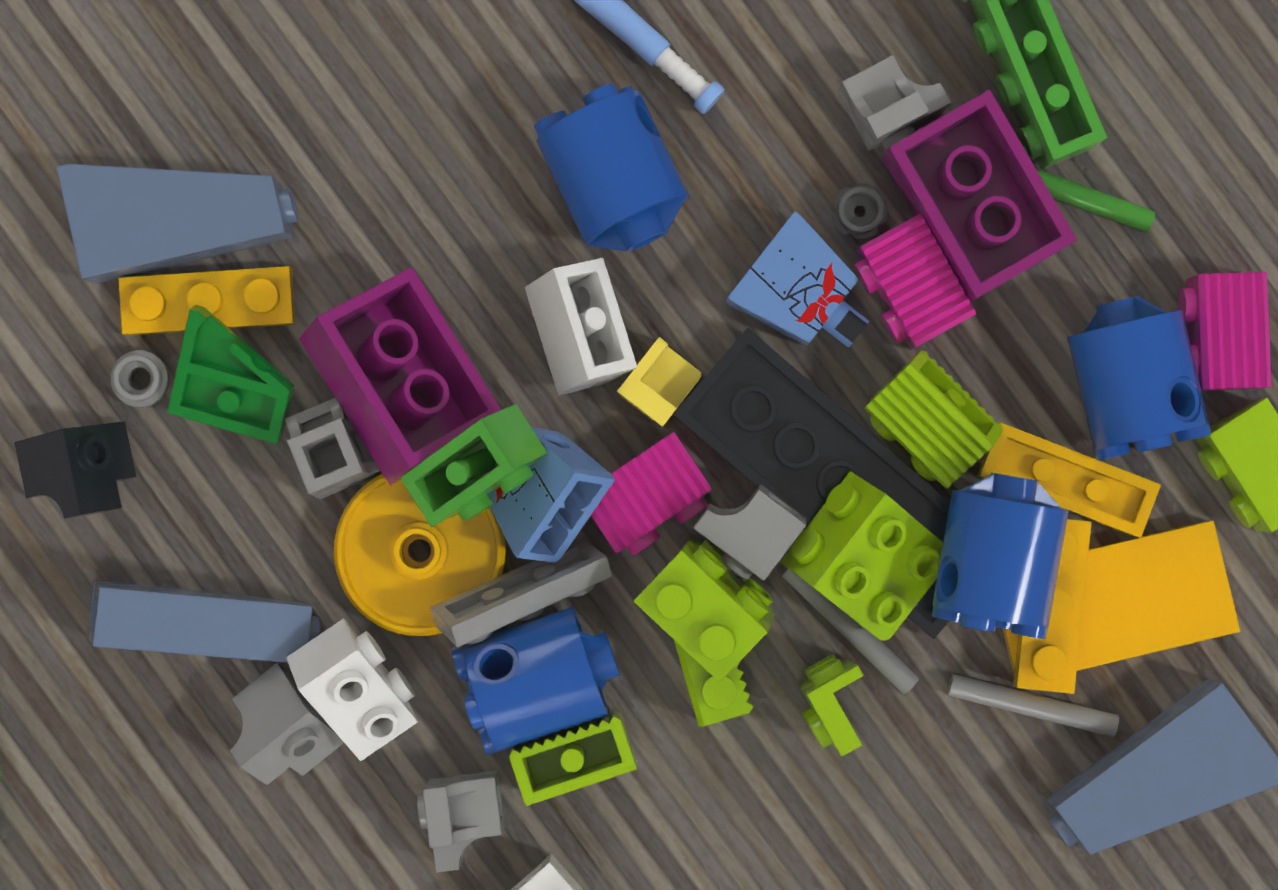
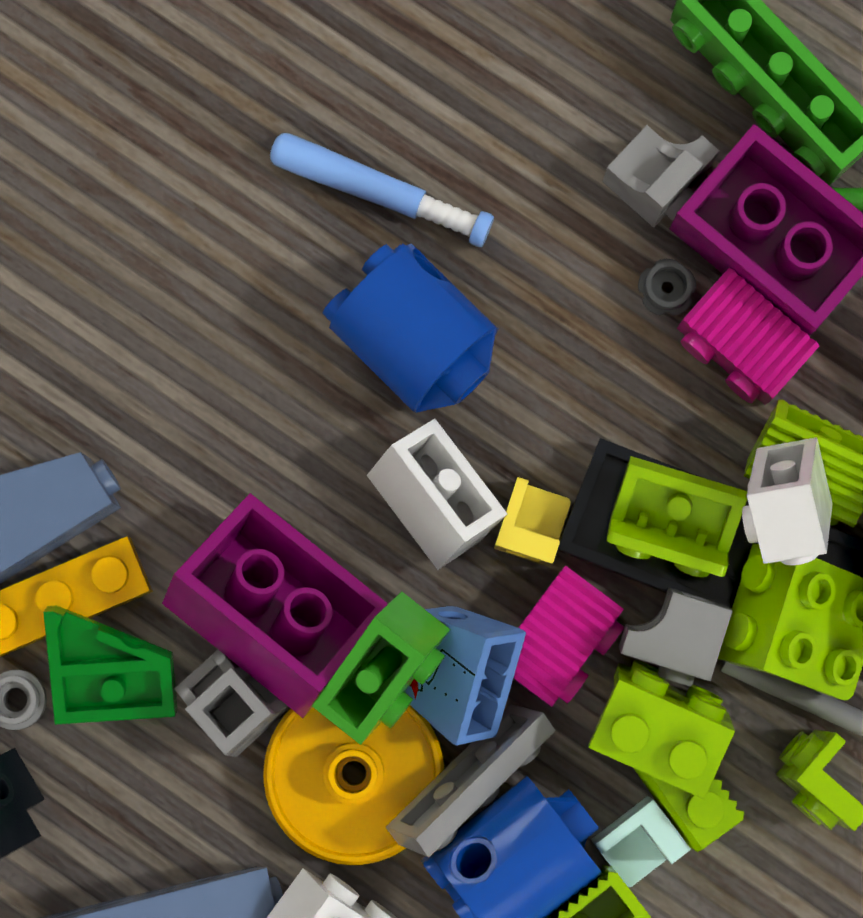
camera: 10 degrees left, 5 degrees down
medium blue torso [725,212,869,348] -> none
none -> light aqua panel [591,796,691,887]
none -> lime bracket [607,456,747,577]
none -> white brick [742,437,833,566]

